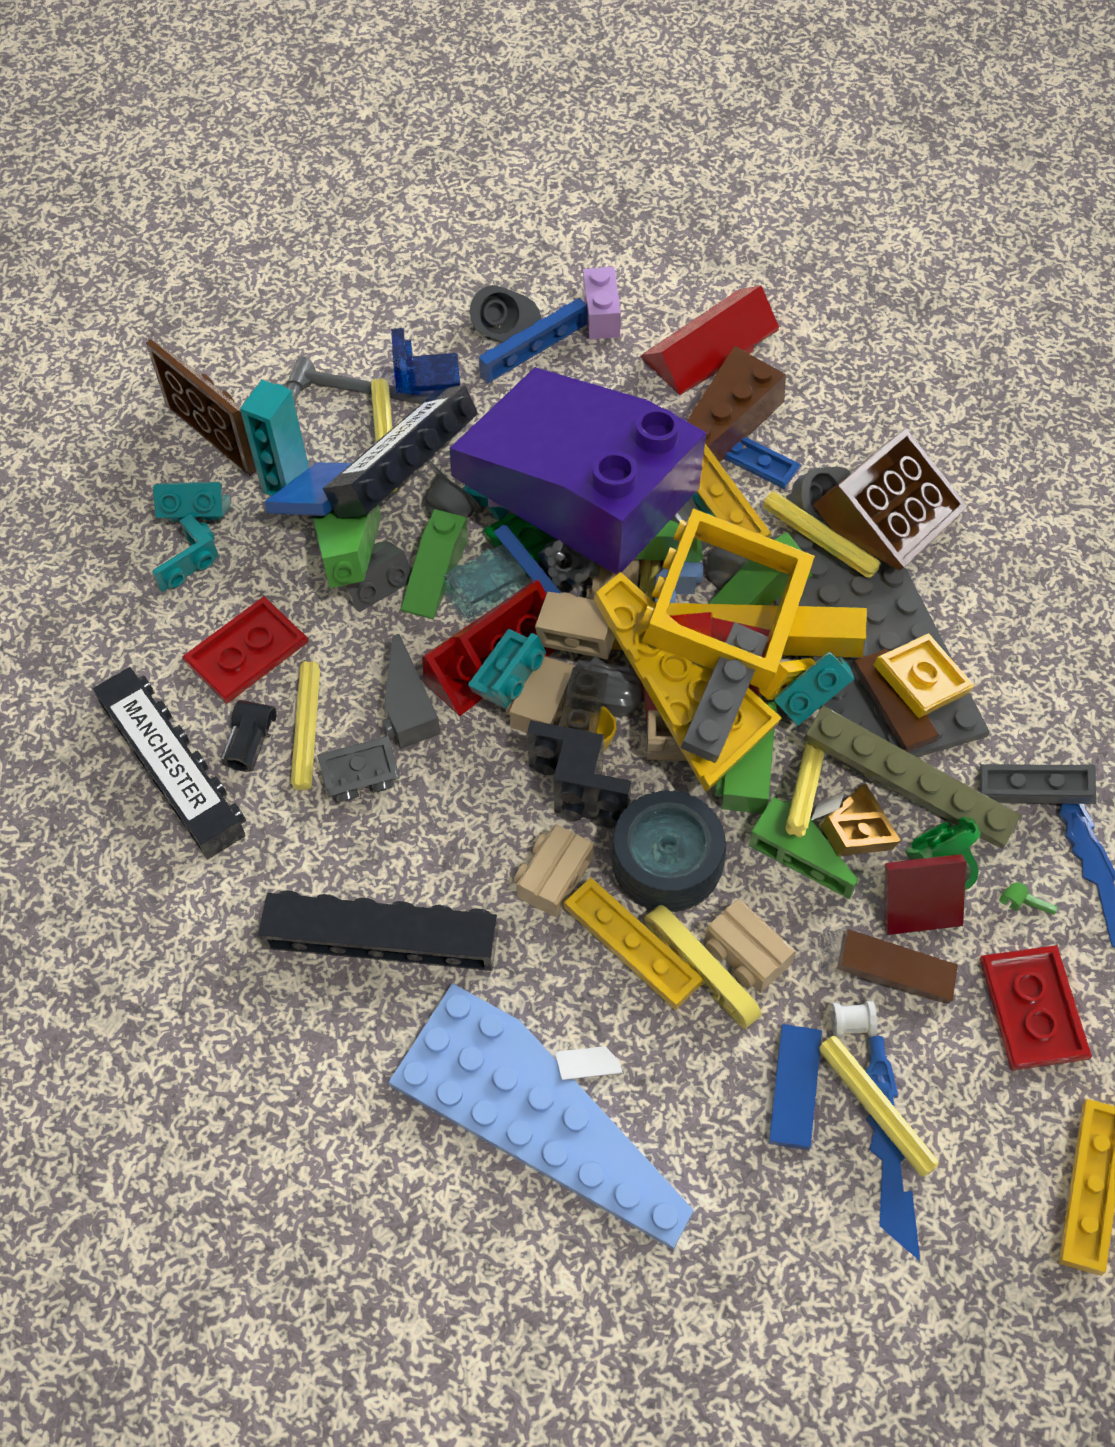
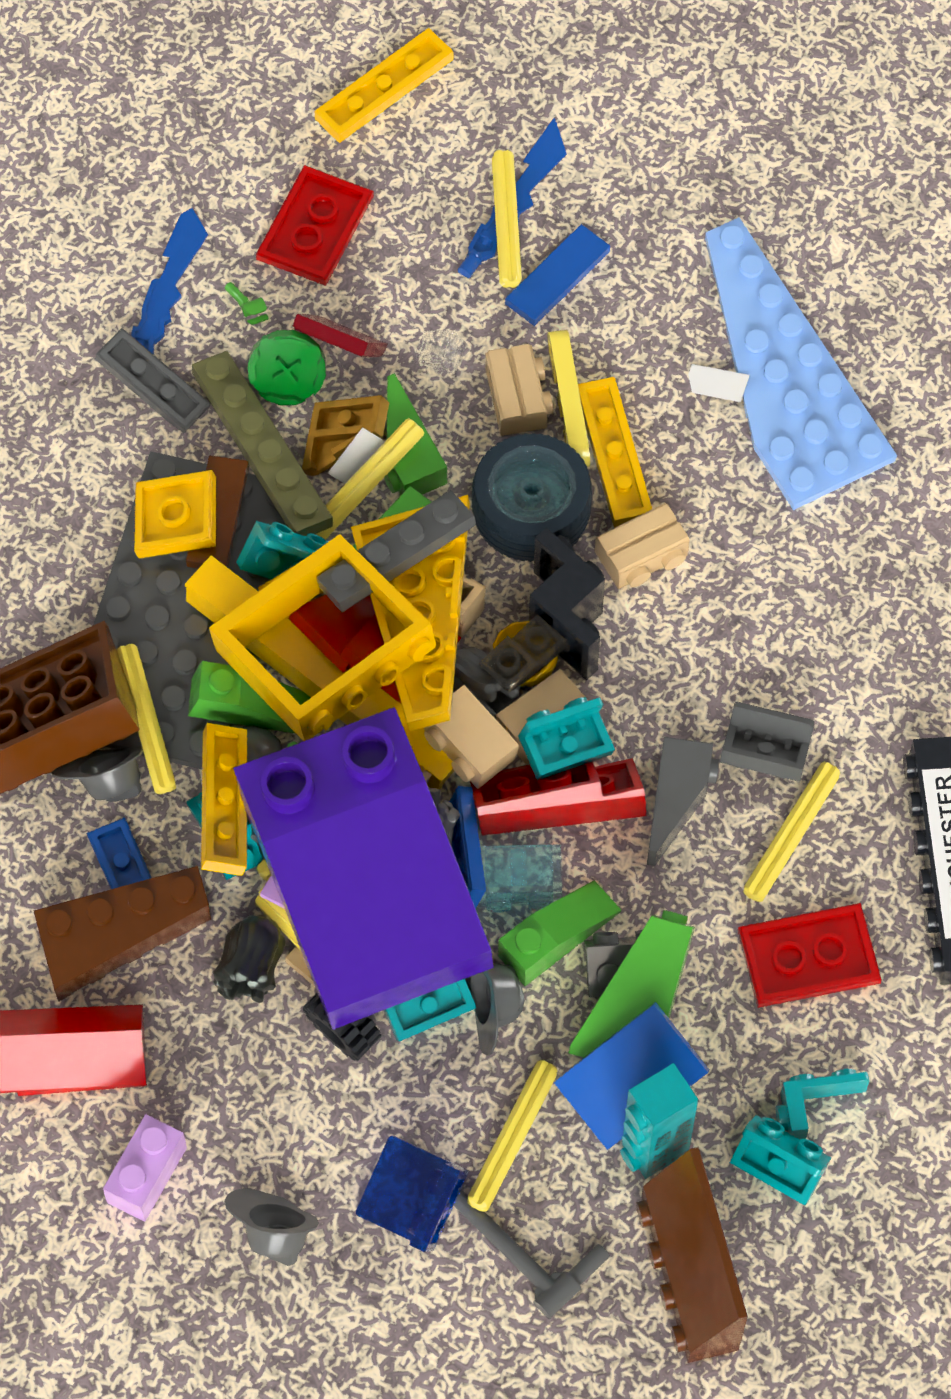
camera: 150 degrees left, 5 degrees up
black piece [221,700,277,772] -> none
black brick [258,890,498,971] -> none
black brick [322,385,478,518] -> none
blue plate [478,298,587,384] -> none
white bush [831,1000,877,1038] -> none
reddish brown tile [837,929,958,1004] -> none

